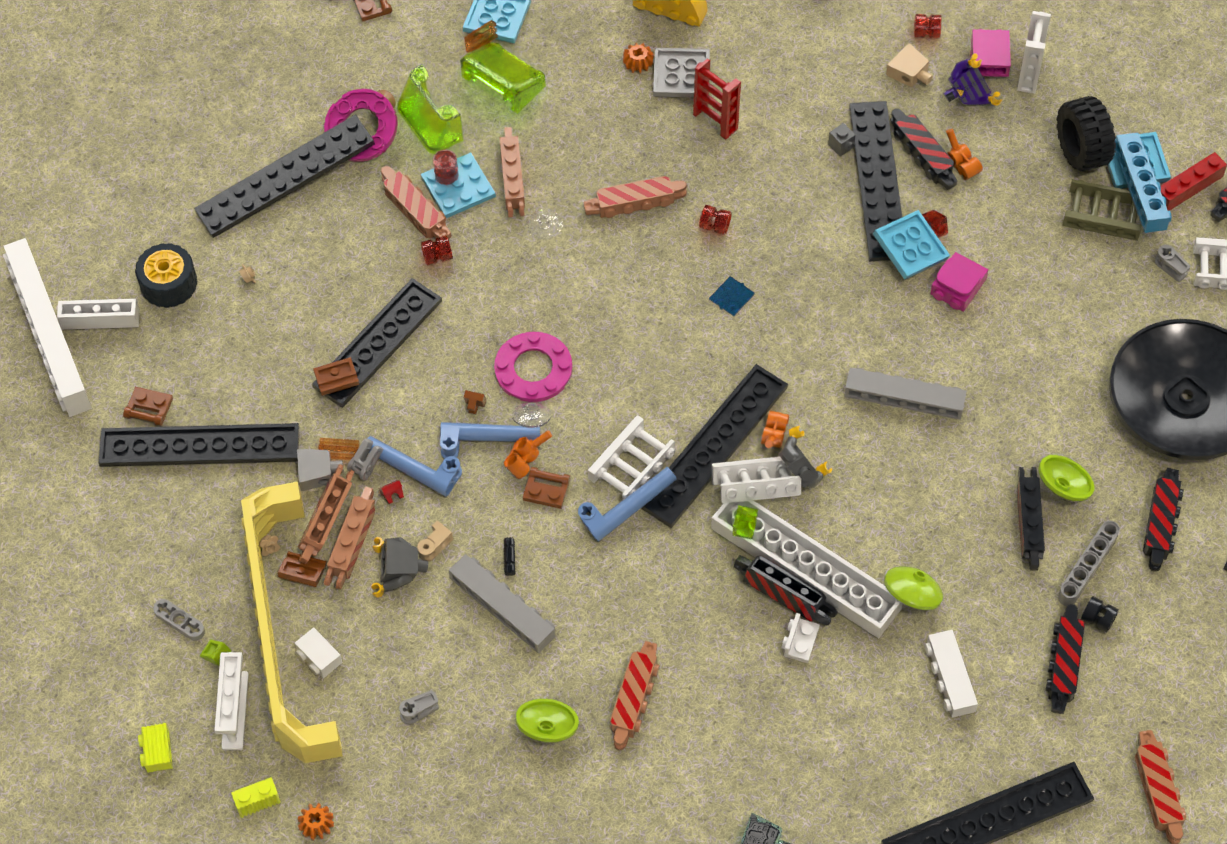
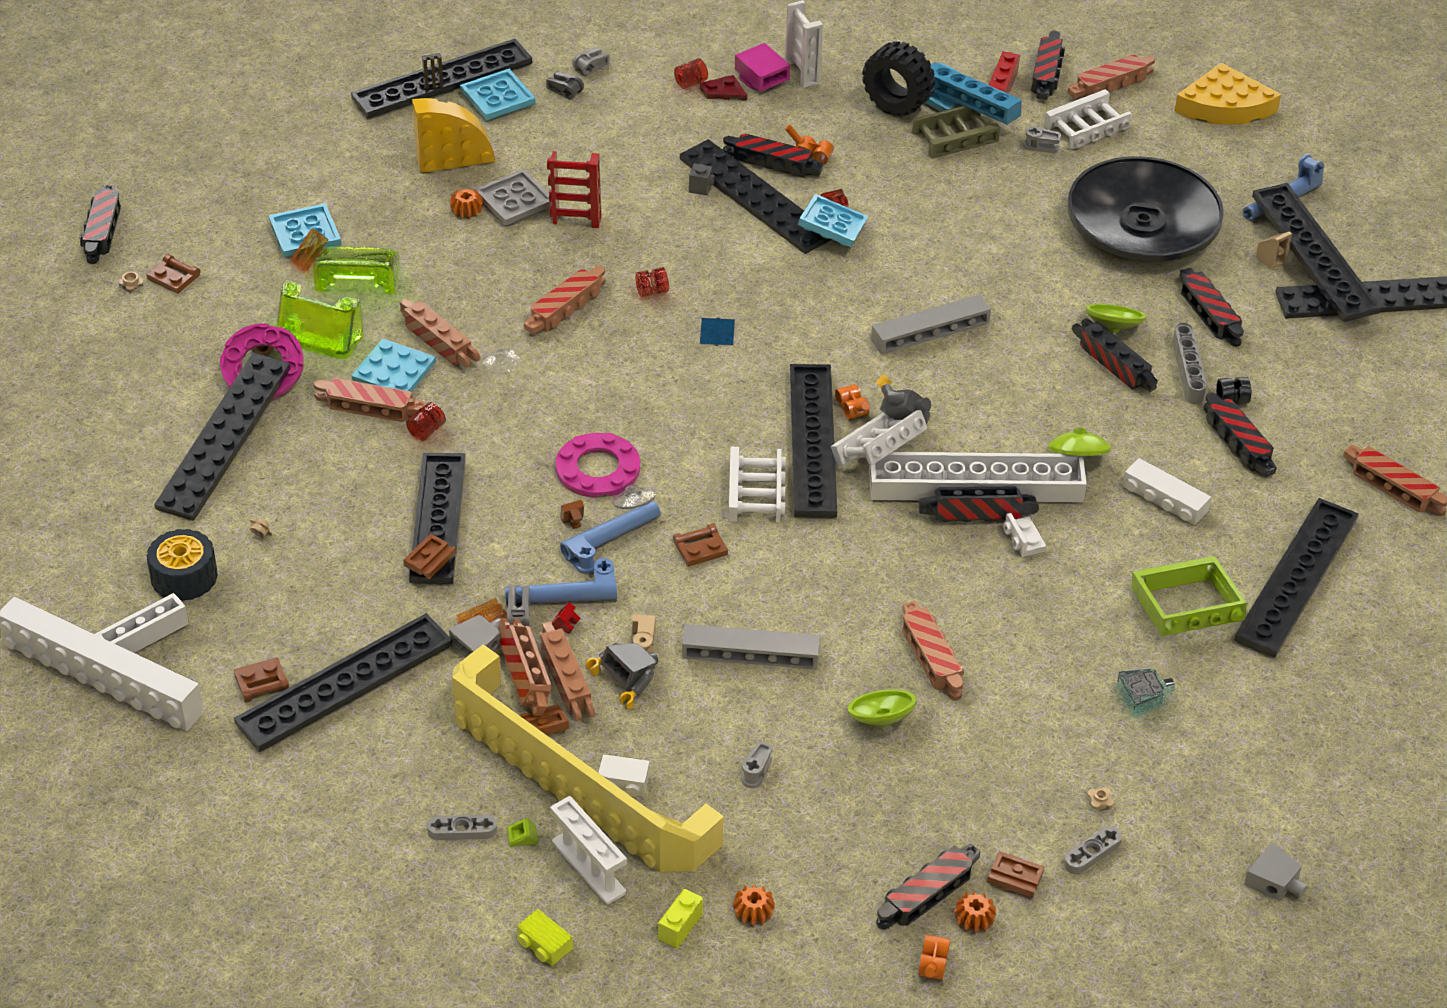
camera: 40 degrees left, 15 degrees down
clear red wheel [433,149,459,185] -> none
orange beam [504,430,552,479] -> none
black axle [504,537,516,576] -> none
medium blue axle [578,467,677,542] -> none
clear neon green panel [732,505,758,539] -> none
tan torso [886,43,933,87] -> none
dark pink brick [930,252,989,312] -> none
torso [943,53,1002,106] -> none
none -> dark red wing [700,75,748,101]
none -> lime window [1131,556,1247,636]

